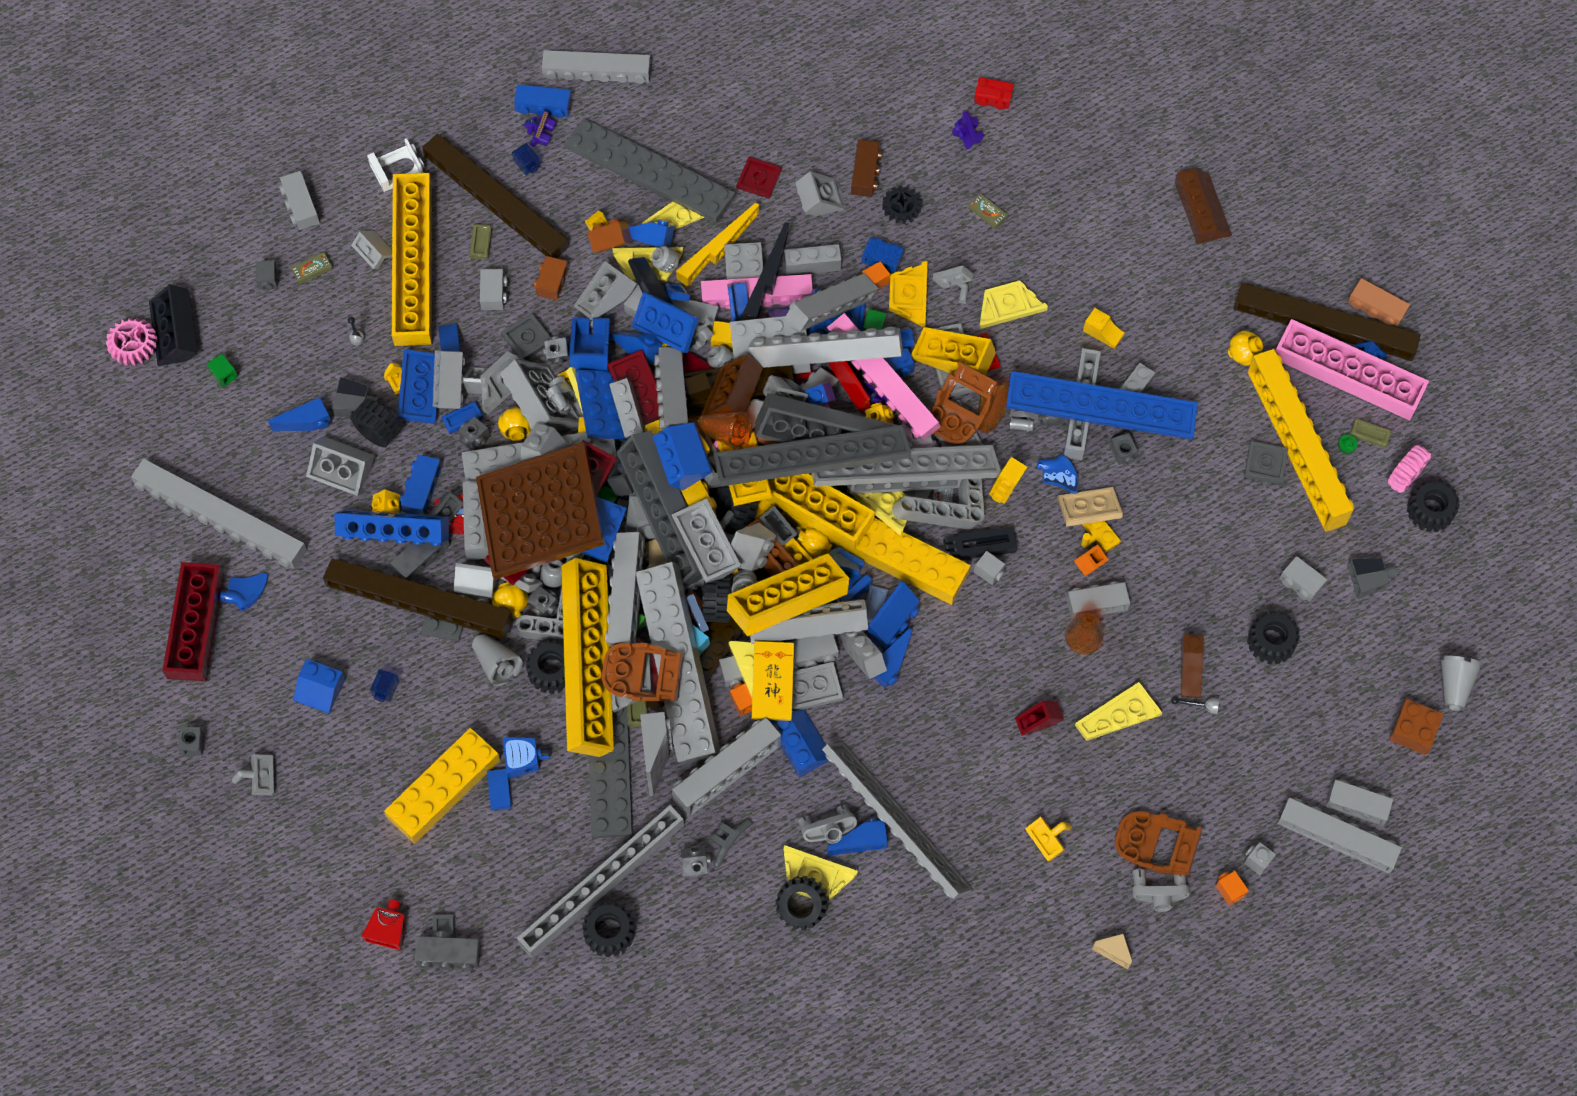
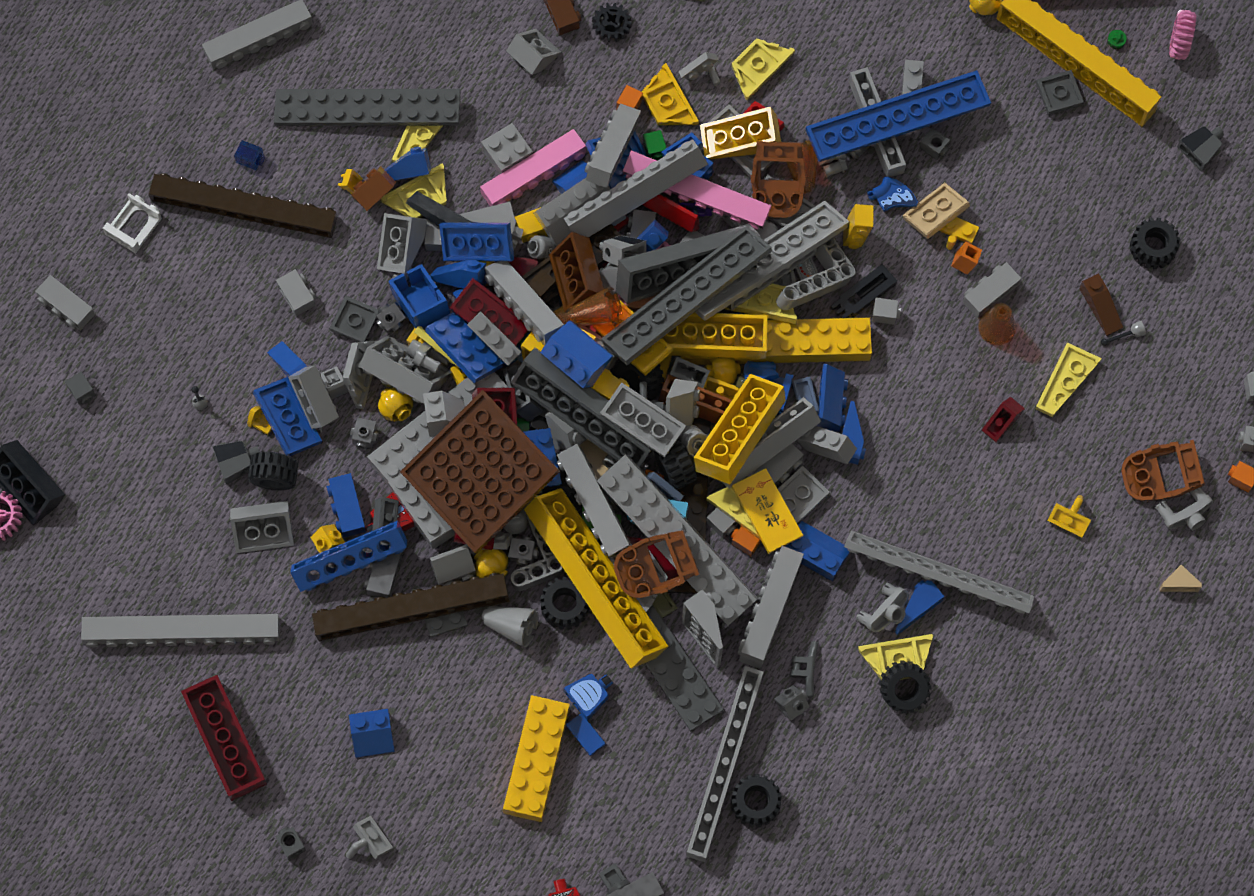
camera: 30 degrees left, 5 degrees up
green brick [207,354,238,388] -> none
blue arm [219,573,268,611] -> none
blue slope [268,397,331,431] -> none
olive tile [291,252,332,284] -> none
light grey panel [351,230,392,269] -> none
clear blue brick [370,669,400,702] -> none
yellow brick [392,173,432,346] -> none
blue tile [441,401,483,434] -> none
olive tile [469,224,492,260] -> none
blue brick [514,84,571,118] -> none
dark purple hips [524,111,556,146] -> none
dark orange brick [534,256,568,301] -> none
light grey head [652,246,679,273] -> none
blue tile [664,283,690,302] -> none
yellow slope [676,203,759,287] -> none
blue panel [727,282,748,322] -> none
dark red tile [736,157,782,199] -> none
black slope [742,222,789,321] -> none
light grey brick [784,244,841,276] -> none
blue brick [861,237,904,273] -> none
yellow brick [865,403,893,424] -> none
yellow arch [1083,308,1125,349] -> none
light grey brick [1280,556,1327,602] -> none
olive tile [1350,418,1392,449] -> none
black tyre [1407,480,1460,532] -> none

